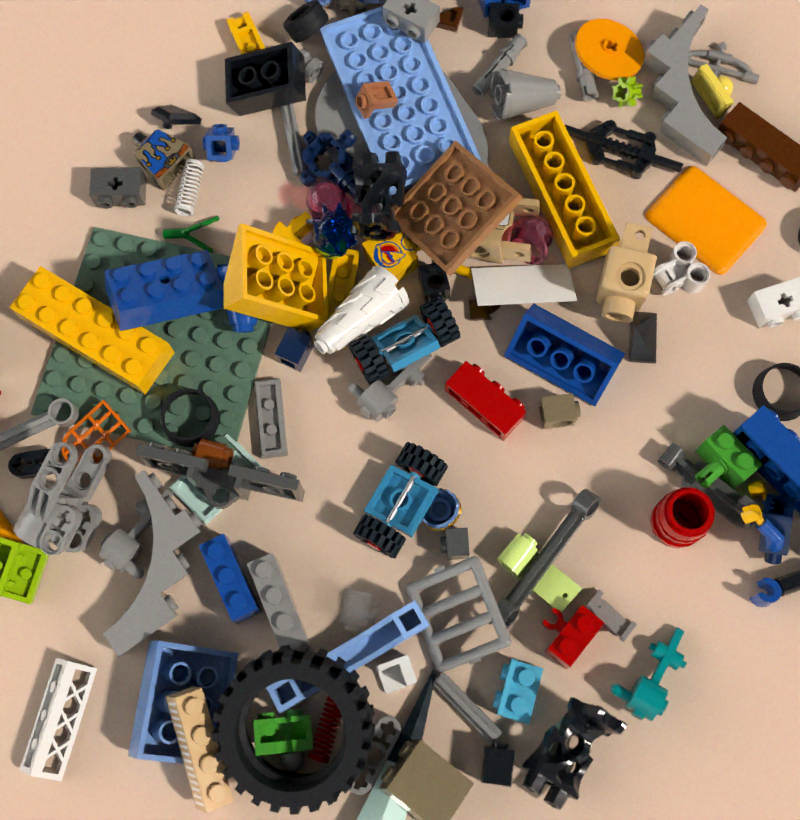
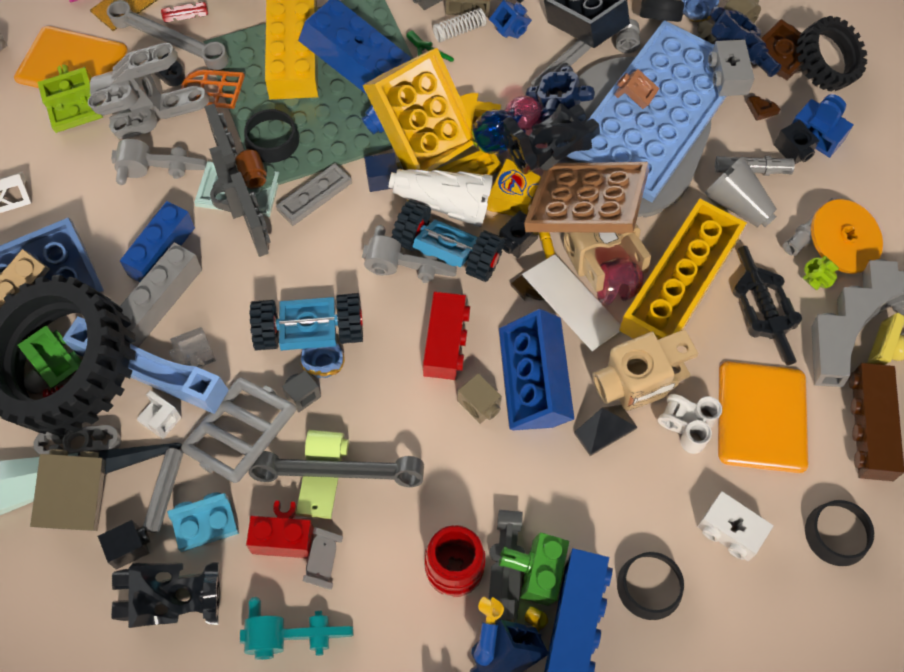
camera: 50 degrees right, 10 degrees down
light grey arch [103,470,202,656] -> none

